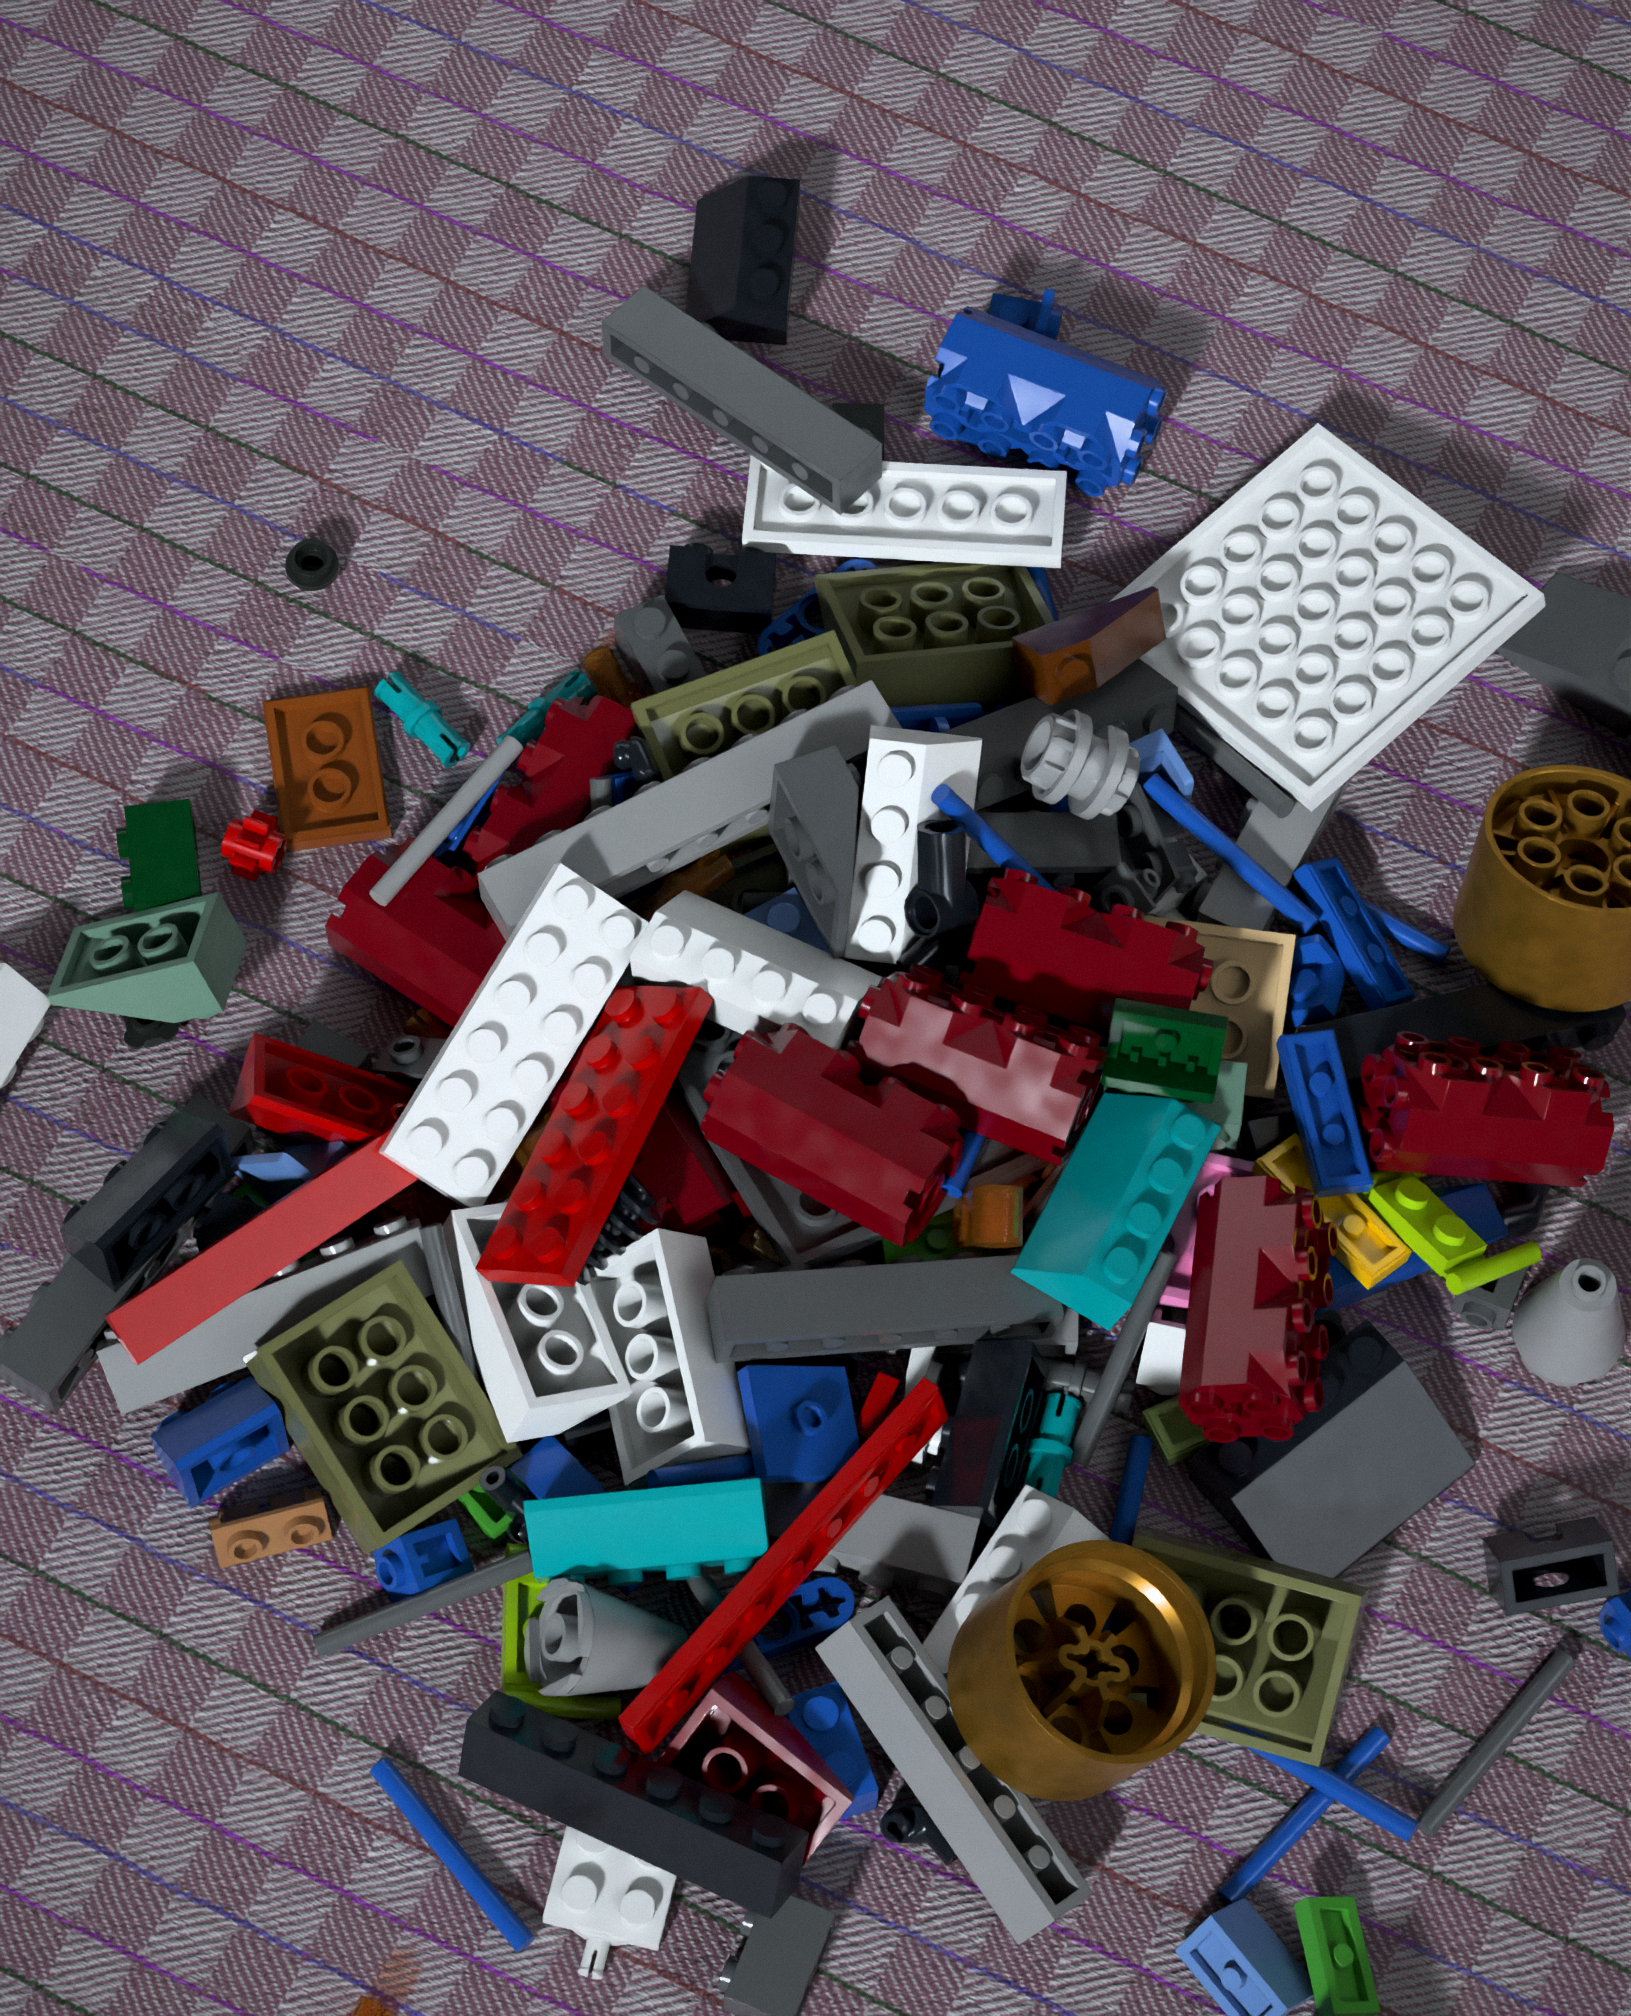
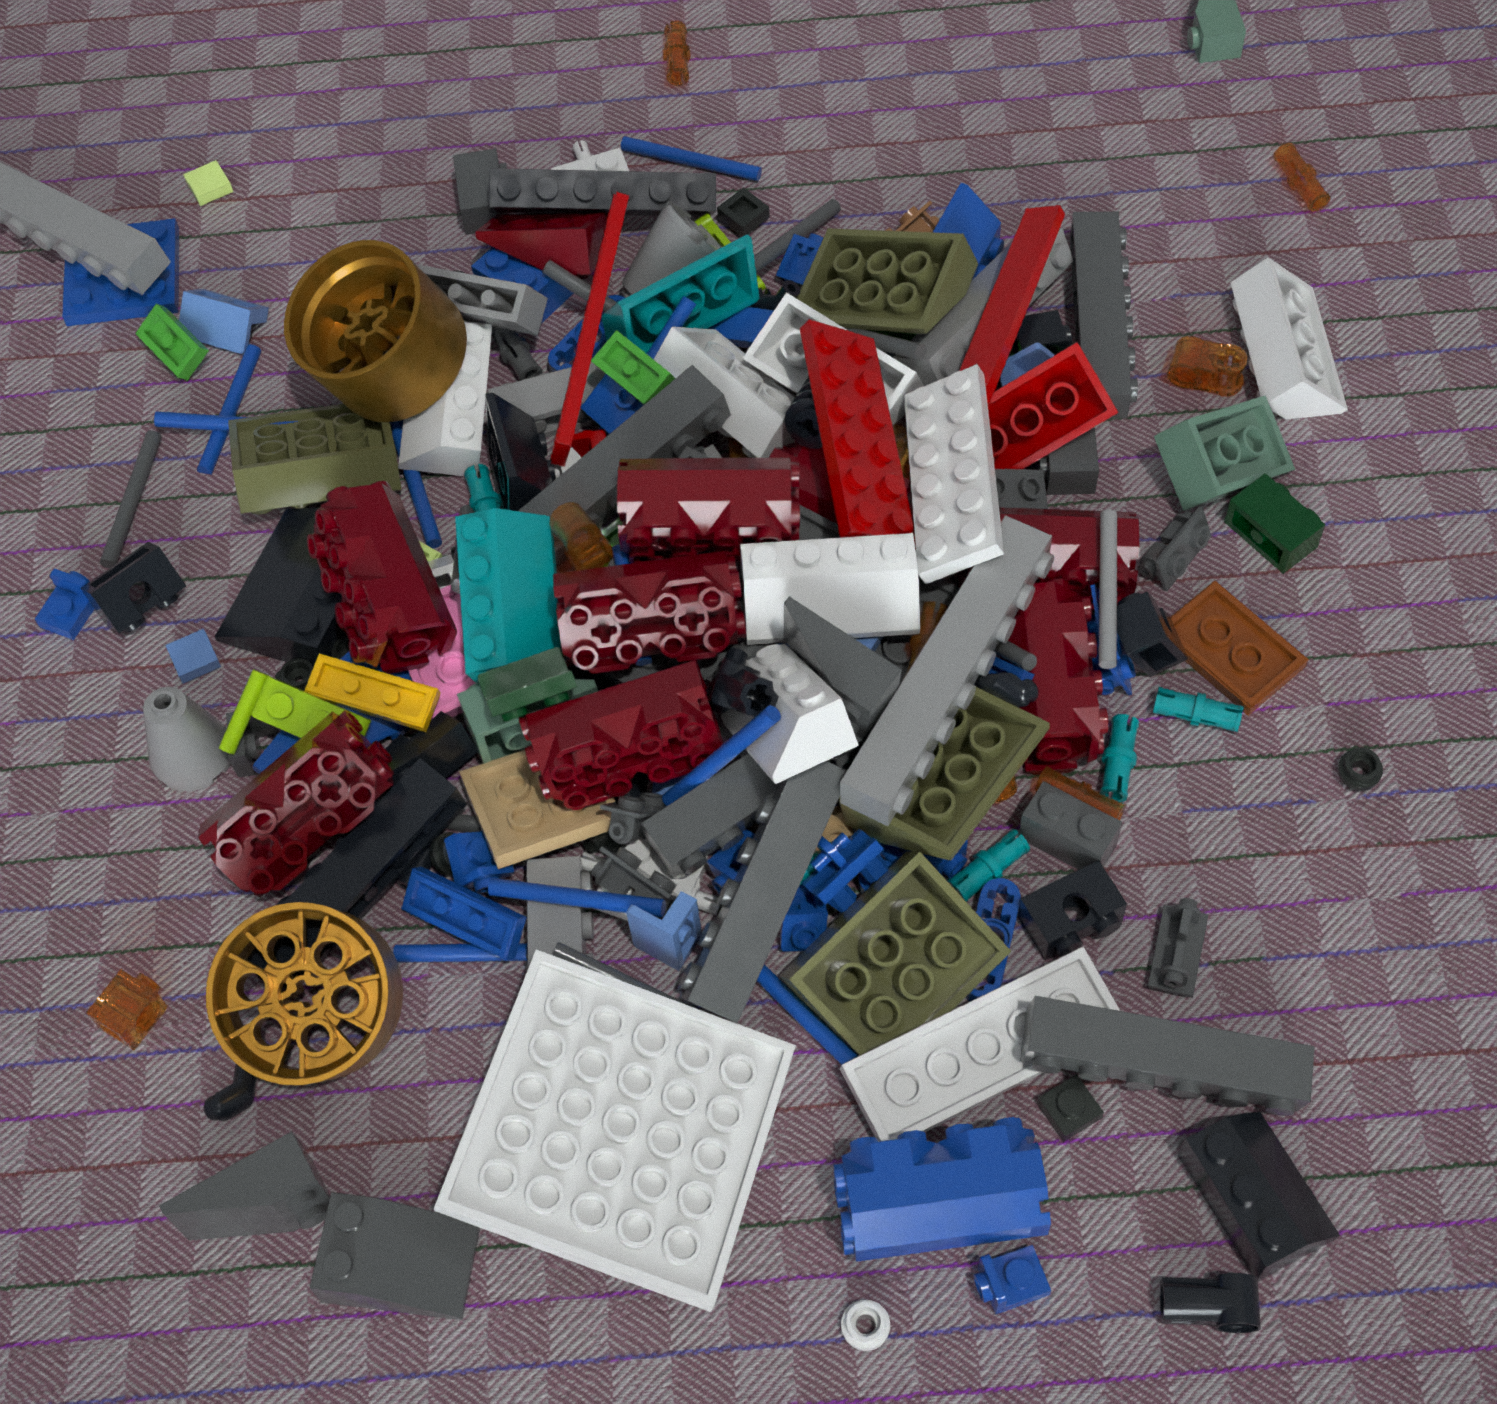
camera: 155 degrees right, 5 degrees down
black slope [60,1111,235,1293] -> none
red gear [221,809,288,882] -> none
reddish brown slope [1011,586,1166,706] -> none
light grey piece [1021,709,1140,820] -> none
blue tile [1276,1028,1374,1198] -> none
none -> medium blue tile [165,629,221,683]
none -> pearl dark grey plate [275,658,313,691]
none -> bright green plate [591,330,675,405]
none -> pearl dark grey plate [717,187,770,237]
none -> white plate [841,1300,890,1351]
none -> black brick [1117,591,1188,677]
none -> dark grey hinge [1138,506,1211,591]
none -> dark grey hinge [1147,898,1209,998]
none -> black piece [1159,1273,1261,1334]
none -> clear orange piece [1167,336,1247,397]

